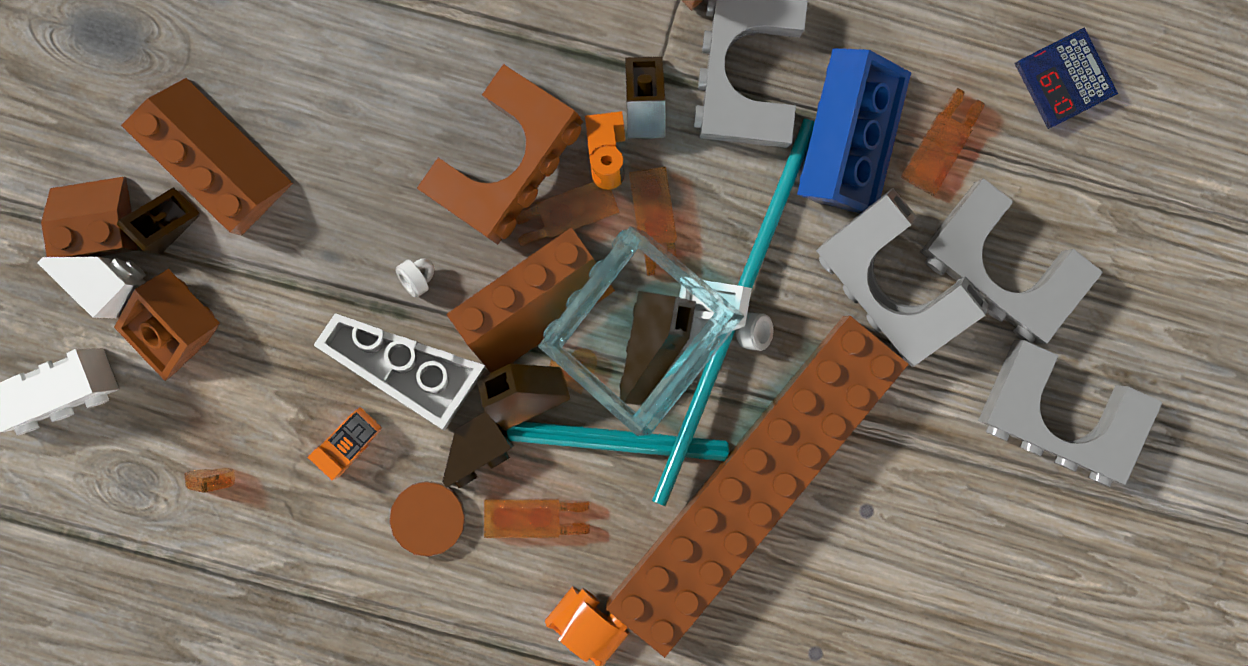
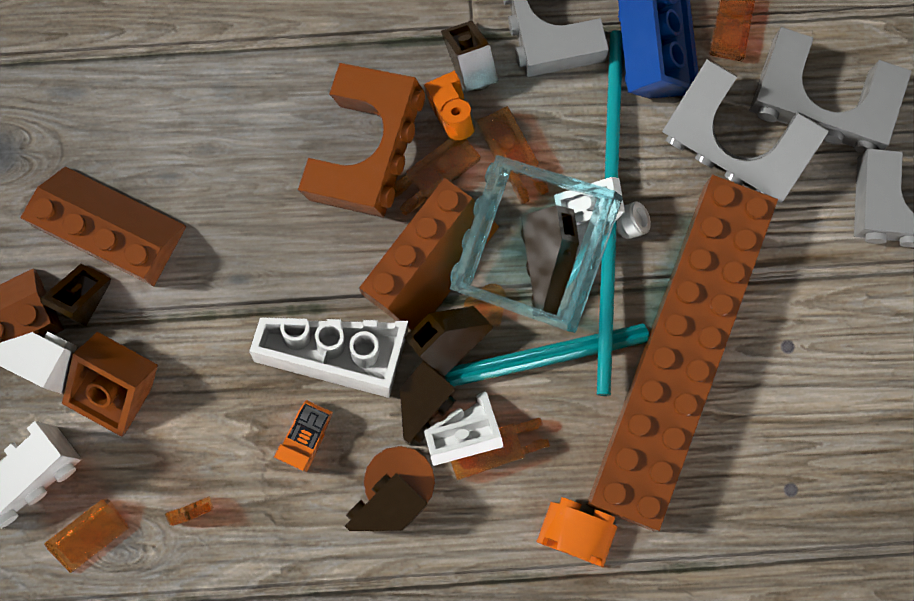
camera: 20 degrees left, 10 degrees down
white tile [396,258,434,298] -> none
none -> clear orange slope [44,499,130,573]
none -> dark brown slope [345,473,428,531]
none -> white wing [424,391,503,466]

